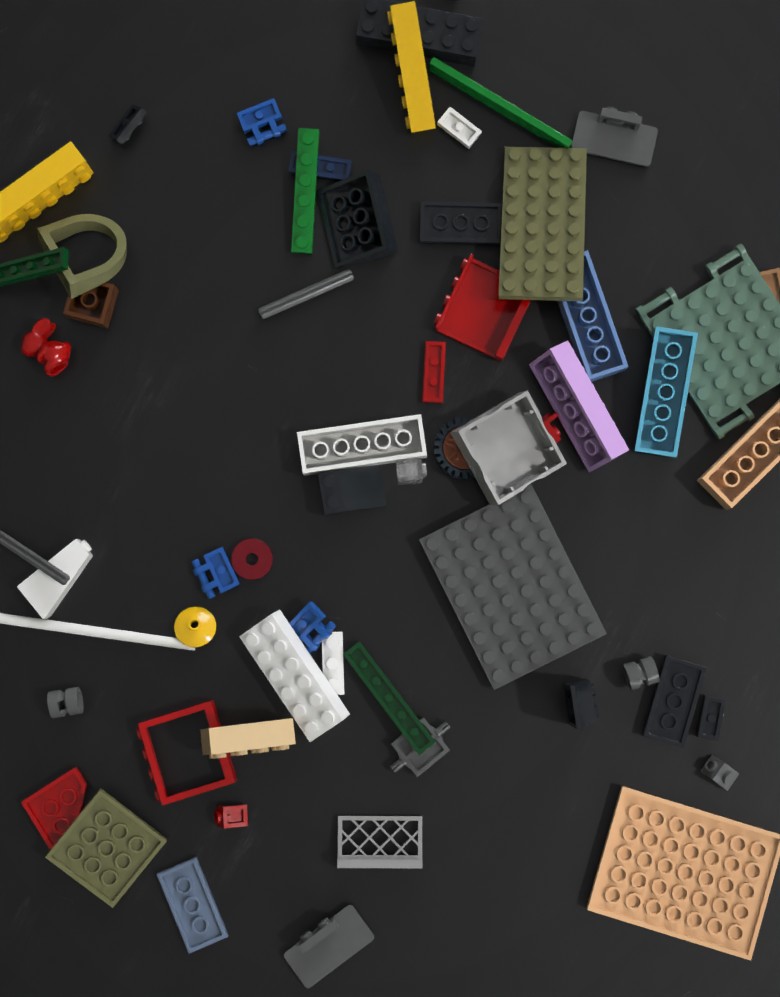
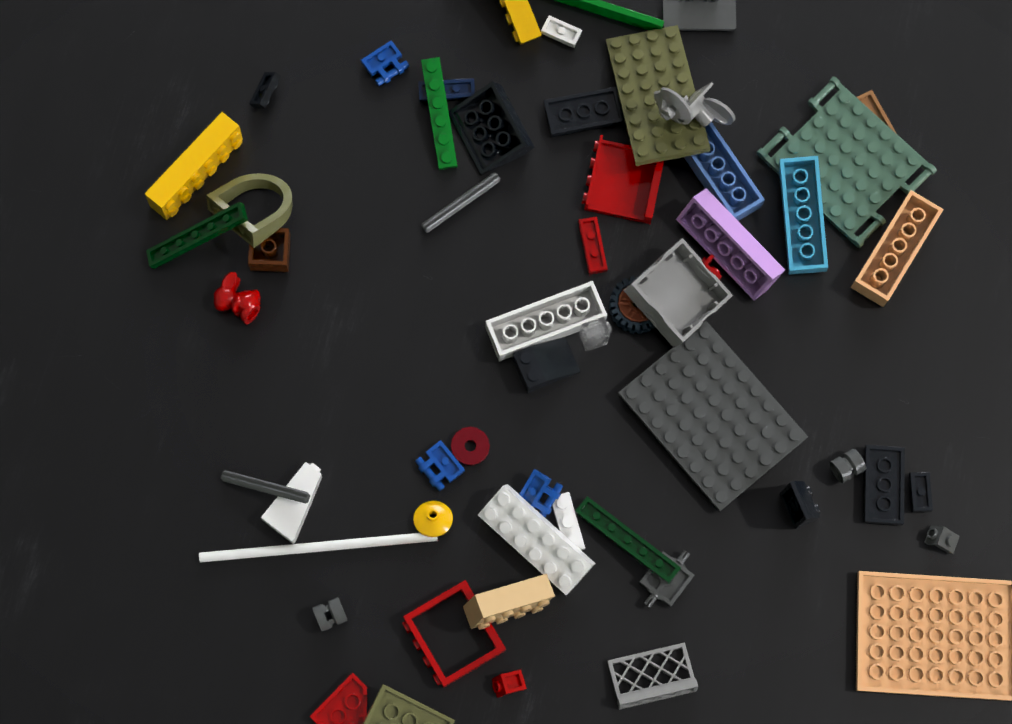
camera: 20 degrees left, 10 degrees down
none -> light grey piece [654,82,735,127]

